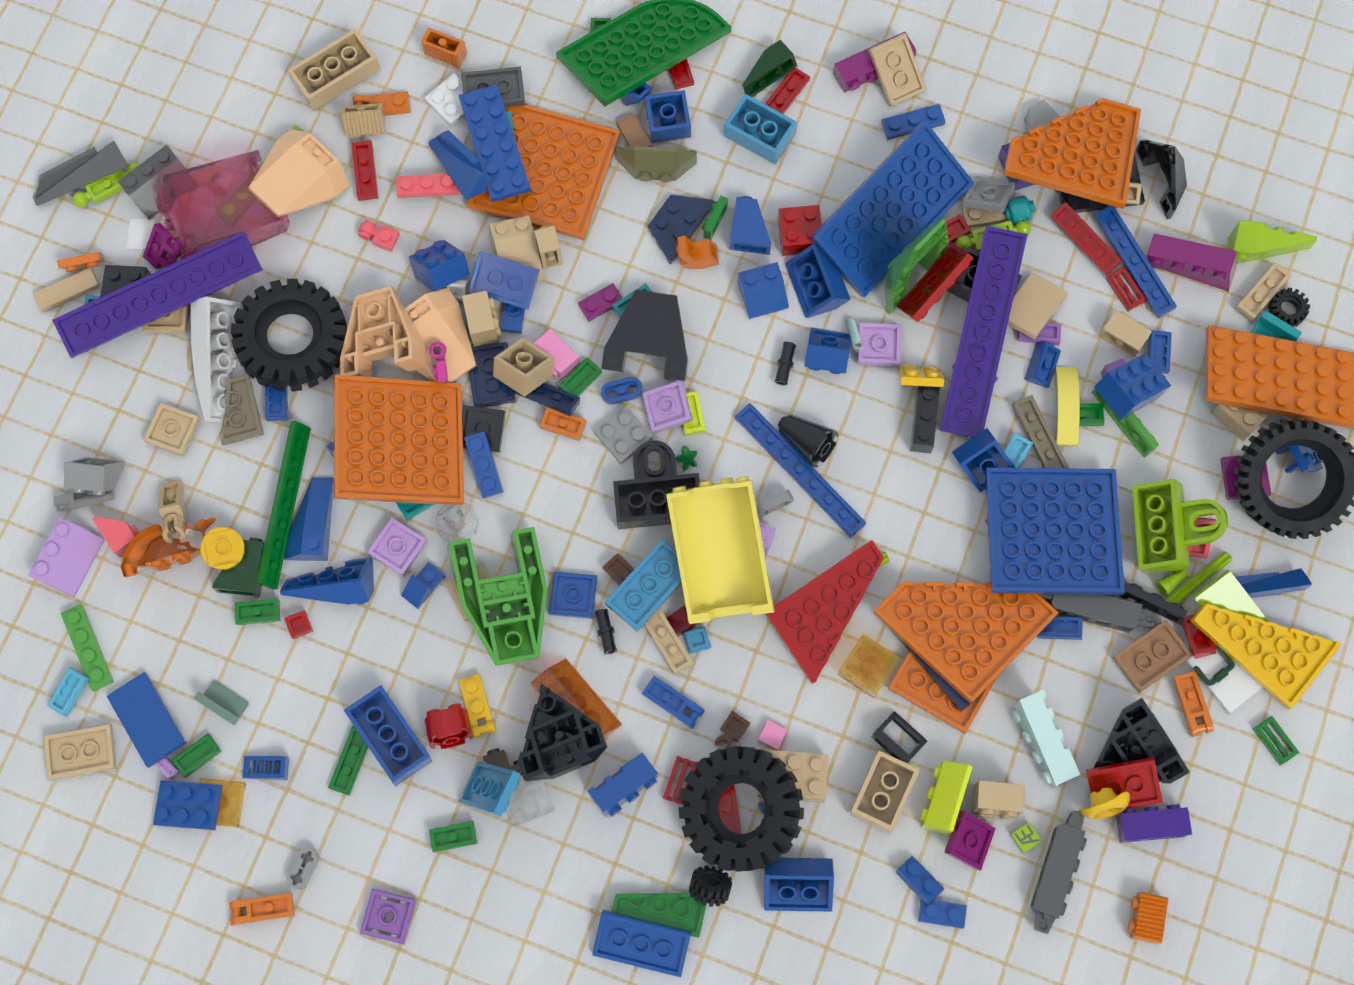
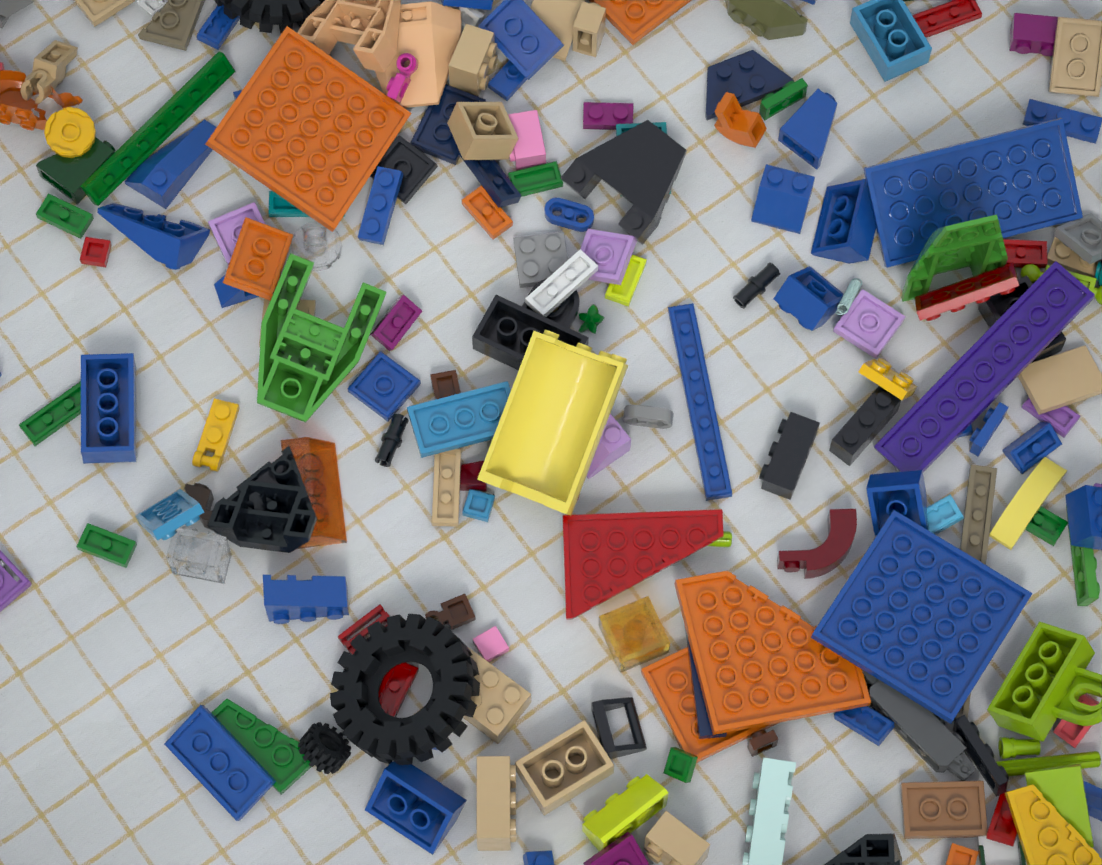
camera: 30 degrees right, 5 degrees down
red brick [424,703,473,749] -> none
blue plate [642,676,705,729] -> none
red brick [777,205,822,256] -> none
black cone [778,414,839,468] -> none
none -> orange tile [223,217,293,301]
none -> magenta plate [370,294,422,351]
none -> tan brick [477,756,516,851]
none -> white plate [525,249,598,317]
none -> green tile [663,747,698,783]
none -> reddish brown plate [747,730,778,757]
none -> black brick [759,412,820,500]
none -> dark red arch [777,509,857,579]
none -> blue plate [969,402,1009,457]

